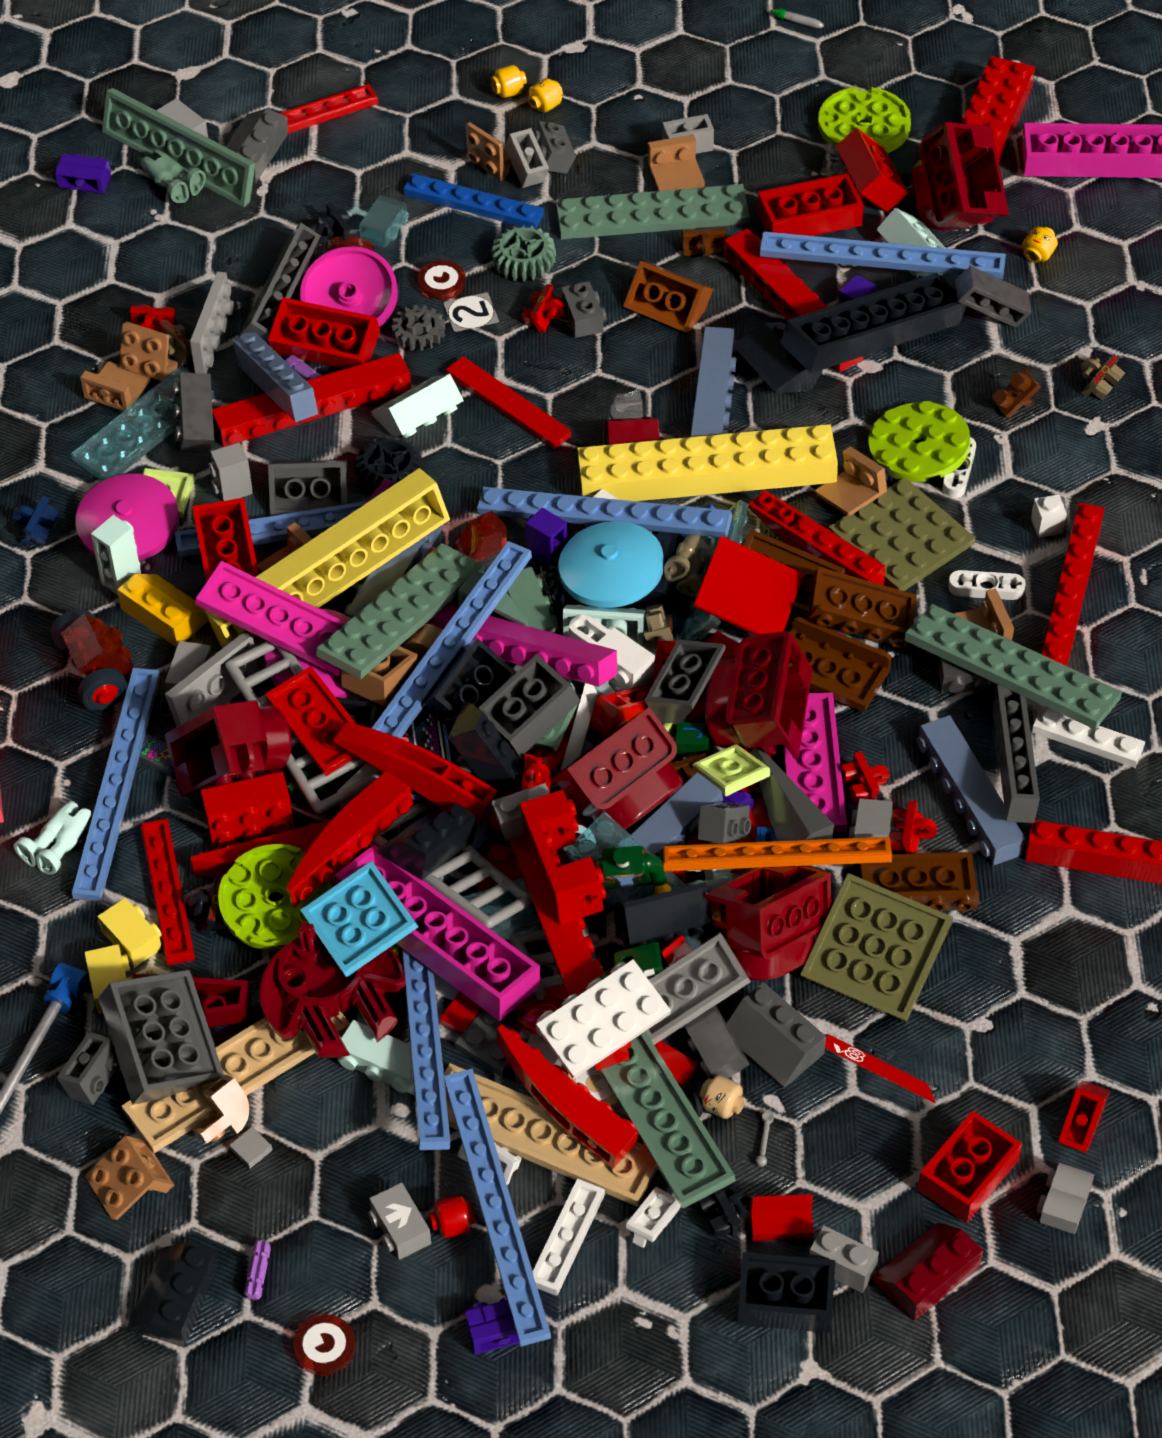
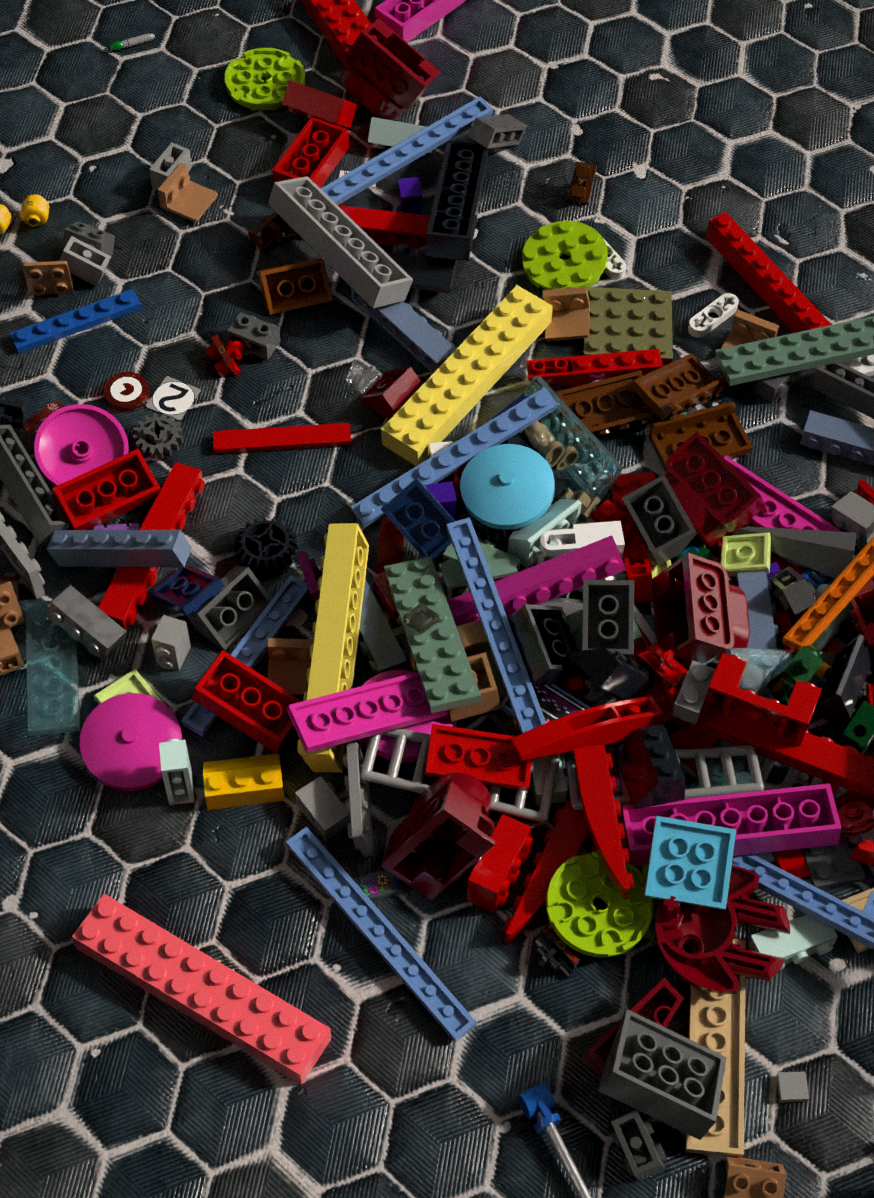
camera: 50 degrees left, 5 degrees up
dark blue hips [13,495,60,546] -> none
light aqua piece [14,801,93,875] -> none
brick [50,609,135,710] -> none
light yellow brick [85,944,132,1014] -> none
light yellow brick [98,898,162,968] -> none
red tile [140,818,195,966] -> none
brick [192,1074,249,1143] -> none
clear light blue brick [359,195,409,248] -> none
light aqua slope [371,374,463,438] -> none
sand green gear [491,225,556,282] -> none
sand green plate [556,184,750,240] -> none
red piece [693,536,804,635] -> none
clear piece [821,143,847,176] -> none
red hips [841,751,890,803] -> none
yellow head [1022,227,1058,263] -> none
white brick [1031,495,1067,538] -> none
dark tan hips [1081,354,1125,400] -> none
none -> dark blue plate [149,564,224,616]
none -> light grey brick [268,176,413,308]
none -> dark blue plate [381,477,455,559]
none -> clear smoke tile [404,603,439,634]

